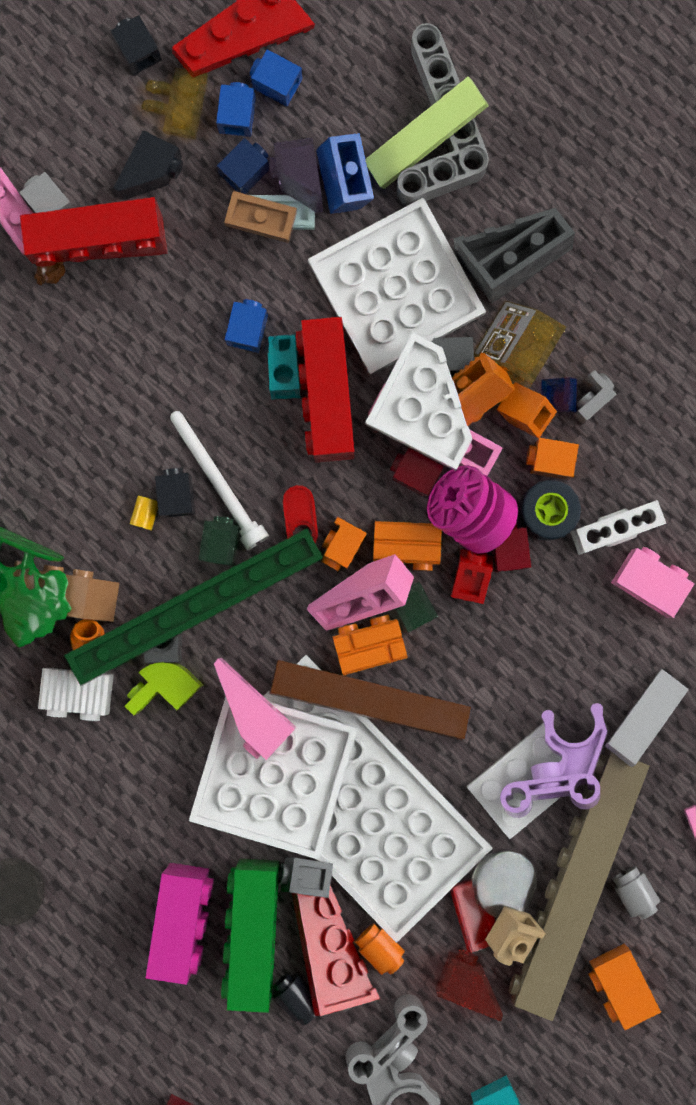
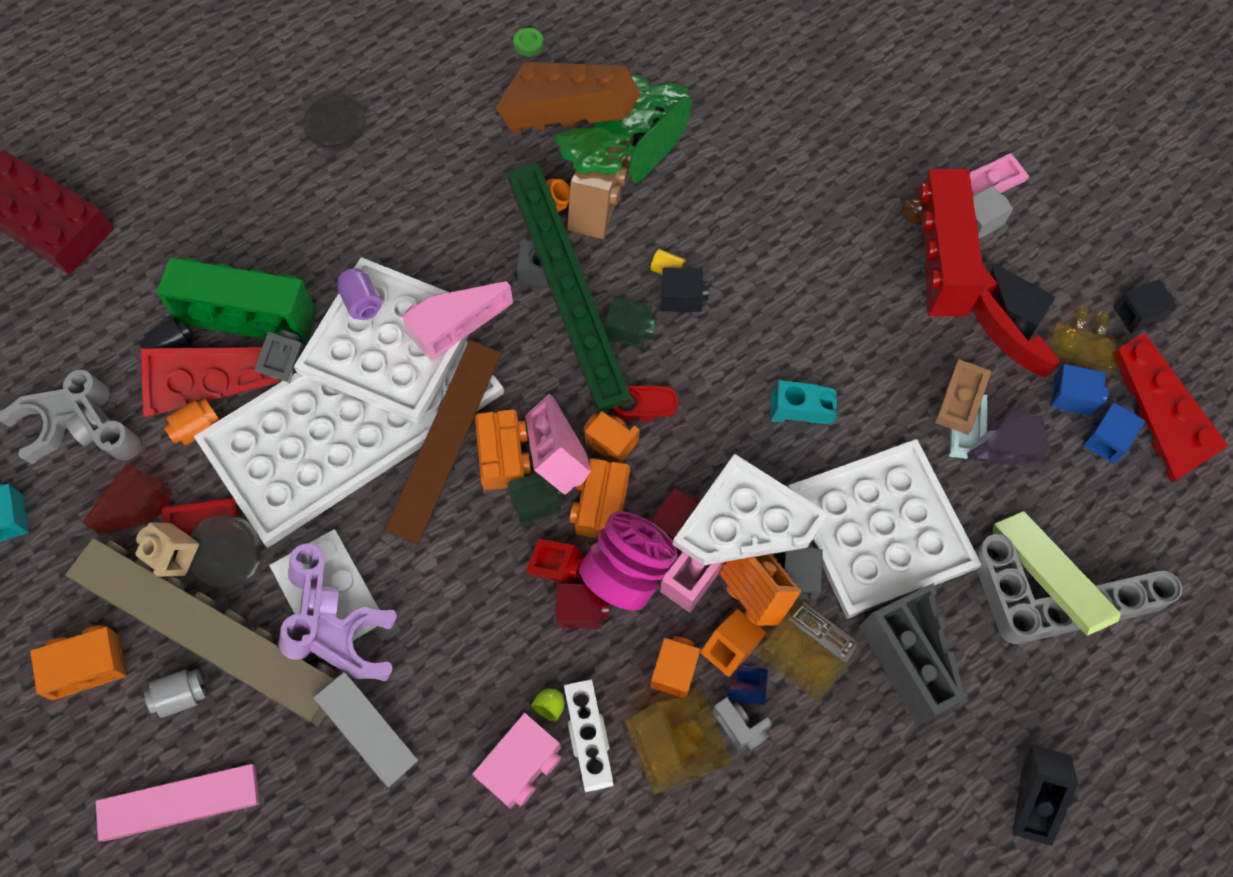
camera: 95 degrees right, 20 degrees down
white brick [38,668,114,721] -> none
lime brick [124,662,203,715] -> none
dark pink brick [146,863,214,985] -> none
white piece [170,411,269,550] -> none
dark blue brick [217,138,270,194] -> none
blue brick [225,299,268,353] -> none
red brick [296,317,354,463] -> none
blue brick [316,133,374,214] -> none
black wheel [518,480,581,541] -> none
none -> medium lavender brick [337,268,382,320]
none -> lime hinge [531,688,565,722]
none -> clear yellow slope [625,693,734,795]
none -> red slope [972,266,1061,378]
none -> black slope [1013,744,1079,846]

